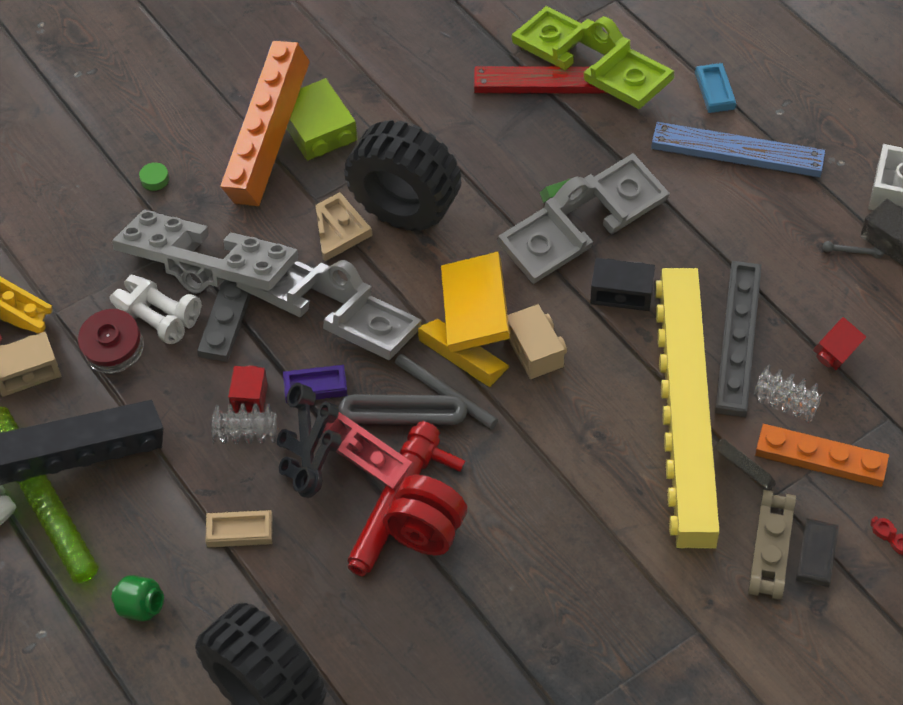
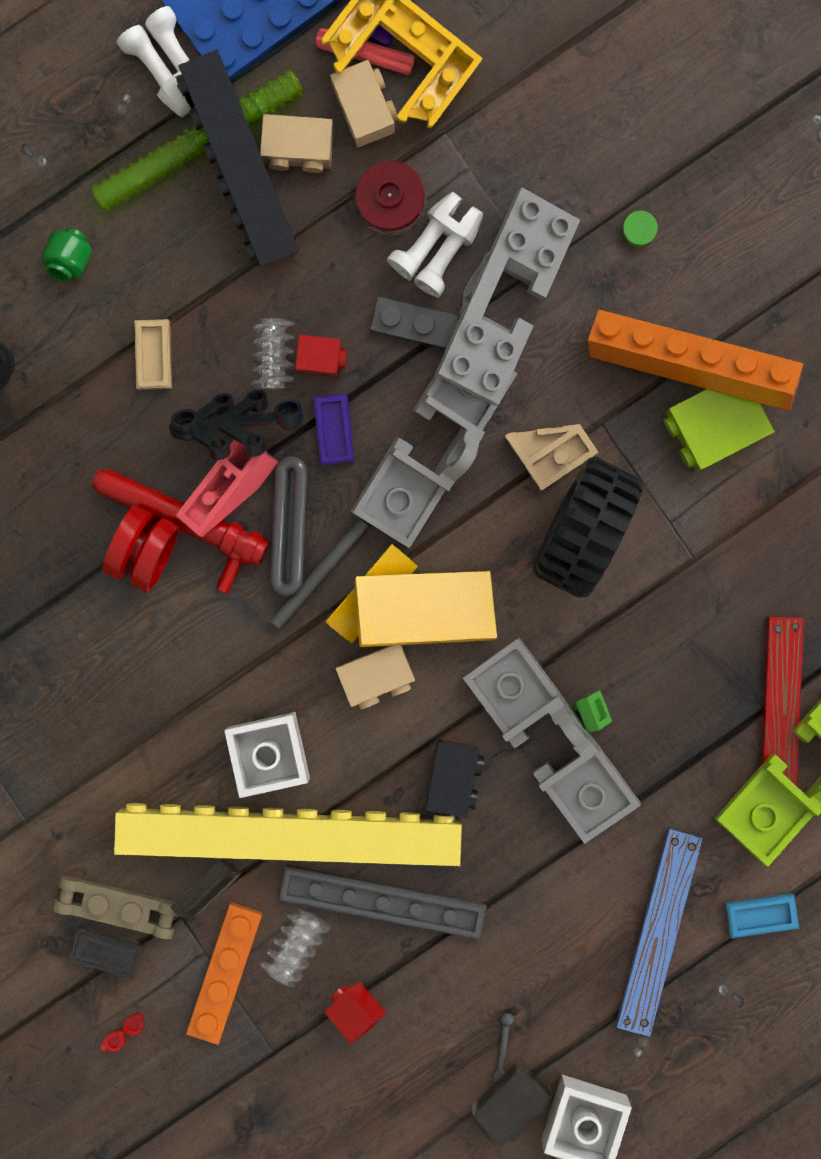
camera: 90 degrees right, 35 degrees up
none -> white brick [224,712,310,798]
none -> tan brick [260,114,334,173]

